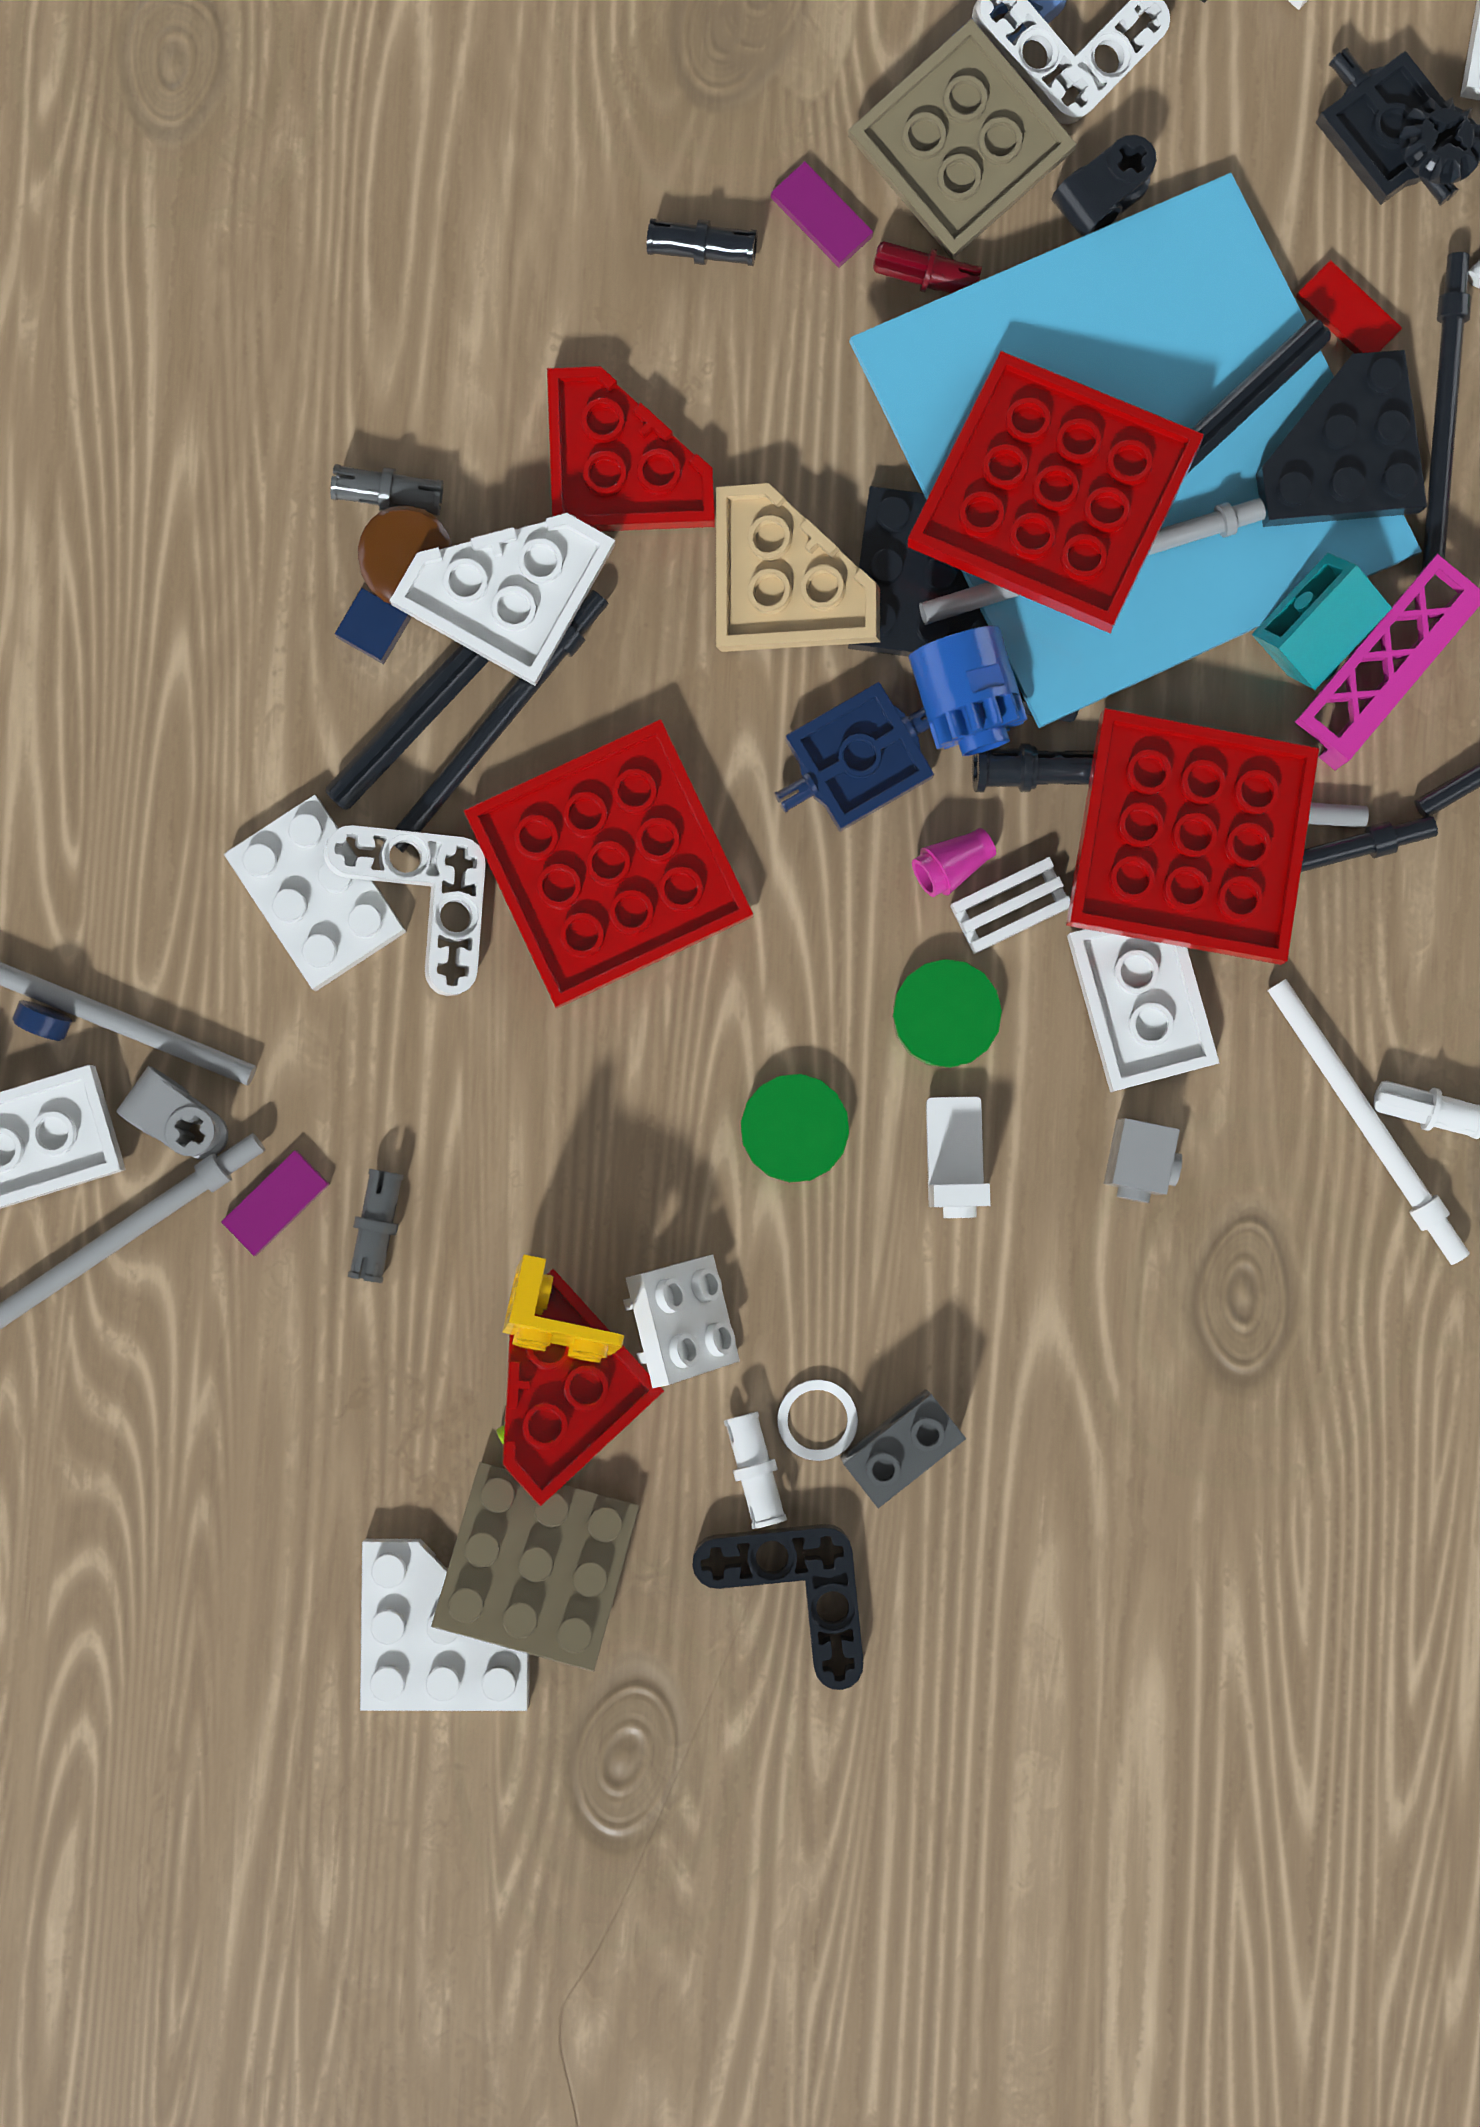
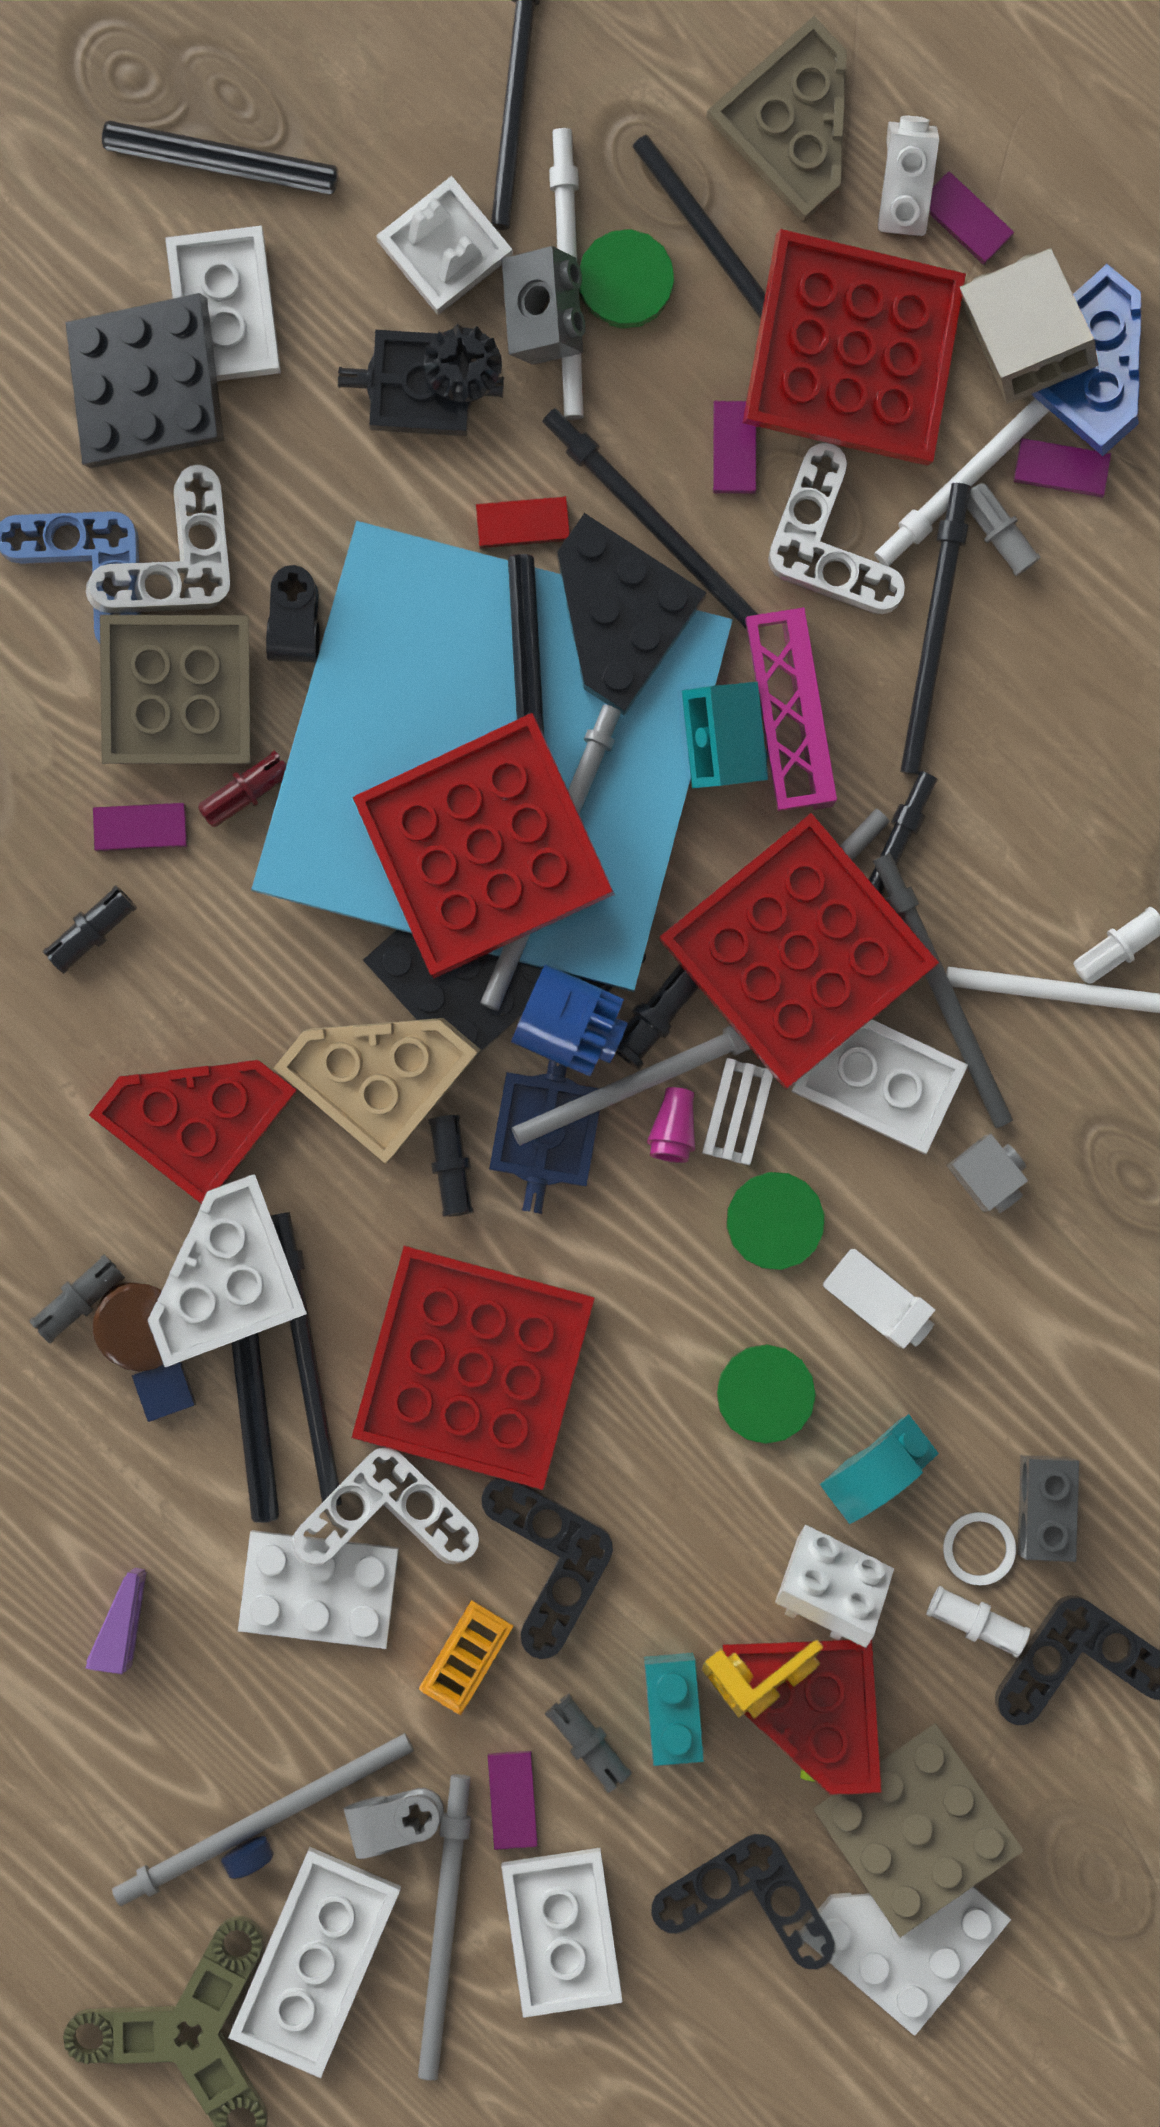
camera: 50 degrees left, 0 degrees up
none -> medium lavender slope [85,1568,147,1674]
none -> light orange slope [419,1599,514,1715]
none -> black pin [428,1115,474,1217]
none -> black beam [481,1478,613,1659]
none -> white plate [501,1848,623,2018]
none -> light grey bar [512,1025,750,1145]
none -> teal brick [644,1652,704,1766]
none -> black beam [651,1834,836,1970]
none -> teal brick [820,1414,939,1524]
none -> dark grey bar [873,852,1013,1128]

